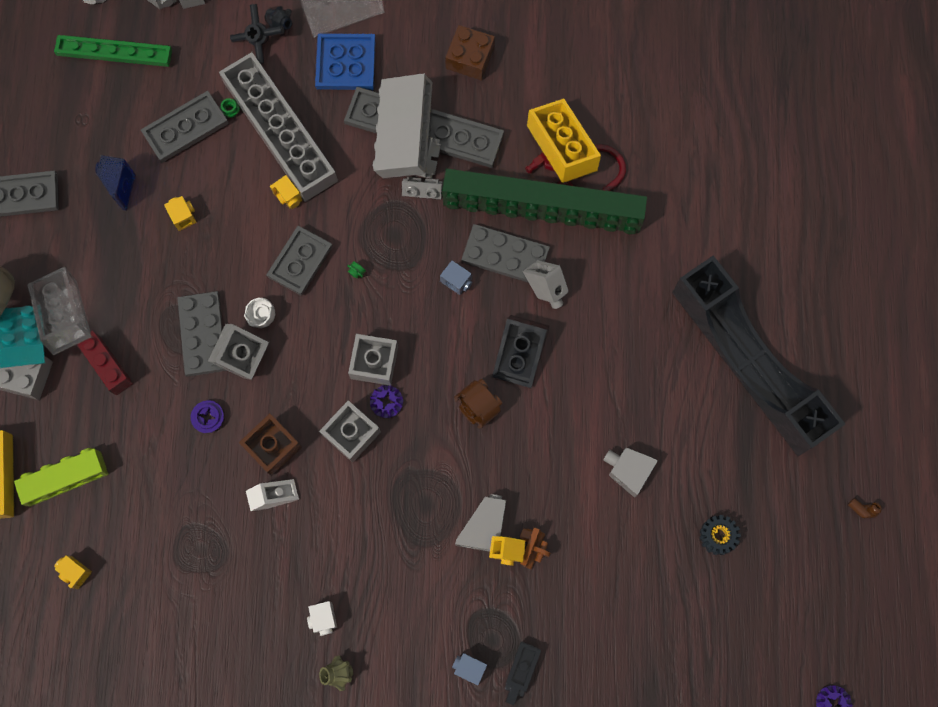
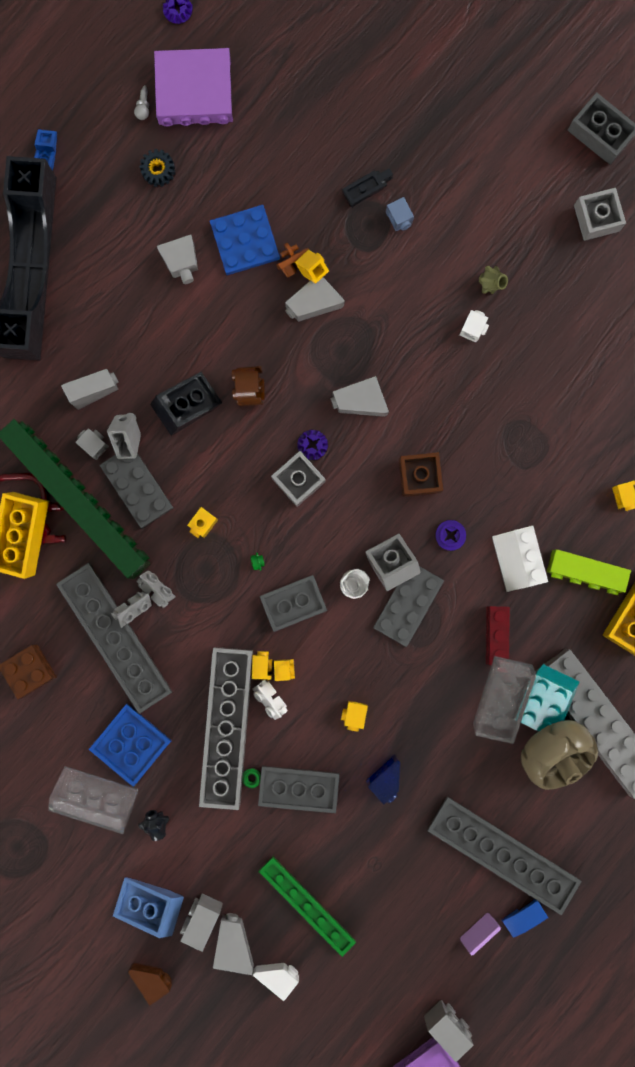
camera: 145 degrees left, 10 degrees up
black bar [230,4,284,64] -> none
white slope [246,479,299,511] -> none
light grey brick [319,401,381,463] -> none
light grey brick [373,73,432,178] -> none
sand blue brick [440,261,473,295] -> none
reddish brown arm [848,498,882,518] -> none
none -> blue slope [34,129,57,171]
none -> light grey slope [61,369,119,410]
none -> light grey brick [75,428,109,460]
none -> light grey bar [134,85,149,120]
none -> medium lavender panel [154,48,233,126]
none -> yellow brick [187,507,218,538]
none -> blue plate [210,205,280,275]
none -> white hinge [252,680,288,720]
none -> yellow brick [274,659,295,681]
none -> light grey slope [330,376,389,416]
none -> white slope [492,526,548,592]

